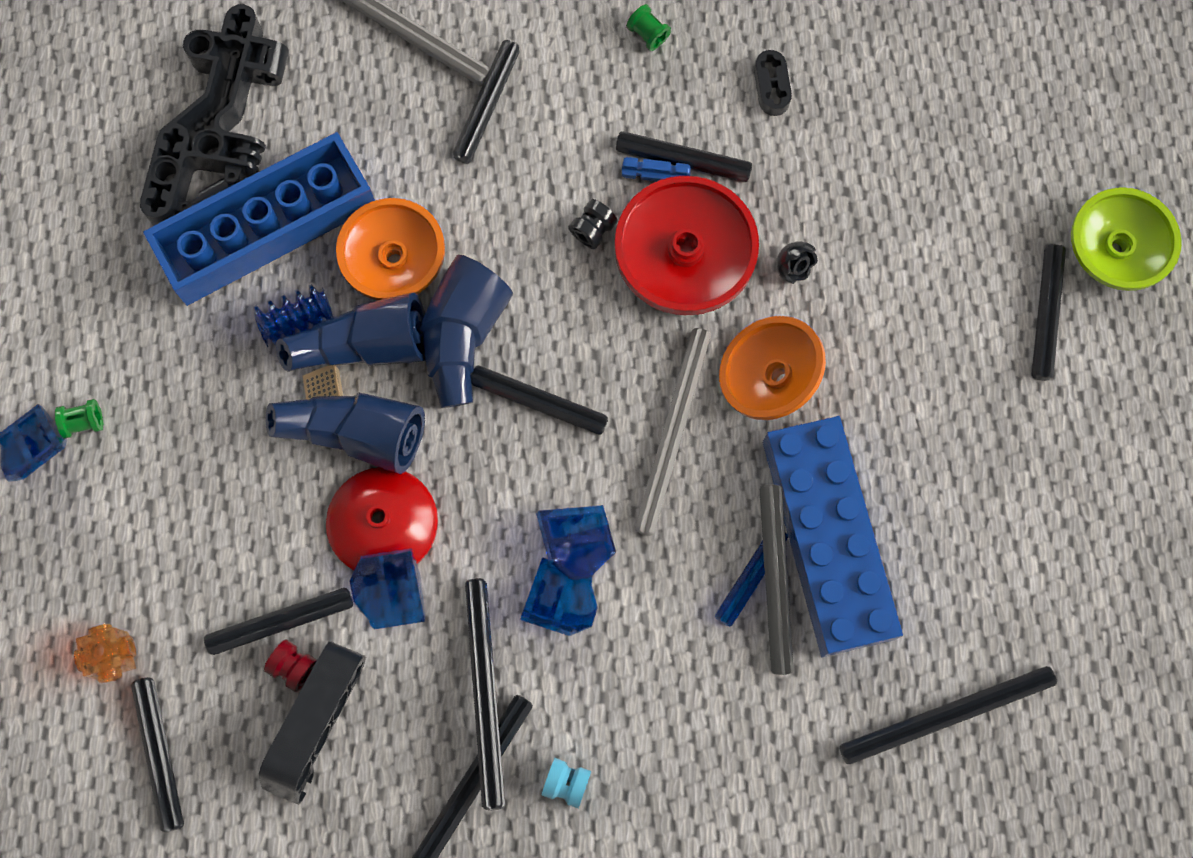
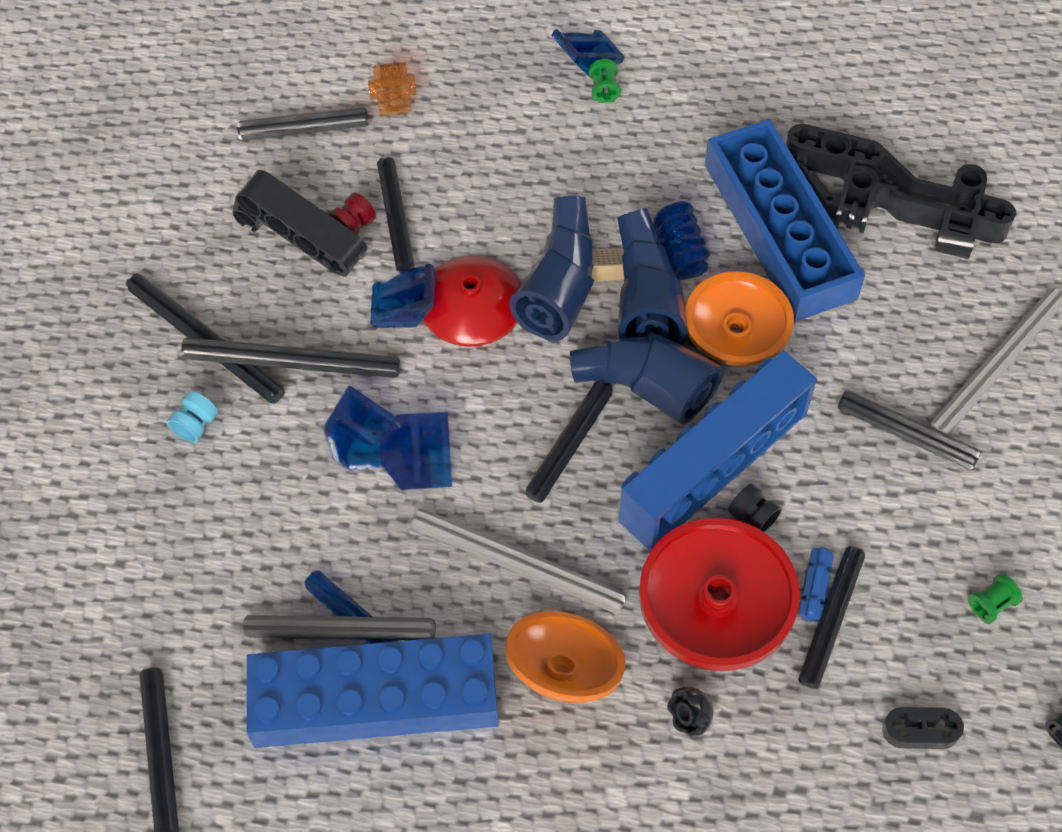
camera: 100 degrees right, 15 degrees down
none -> blue brick [619,350,817,551]

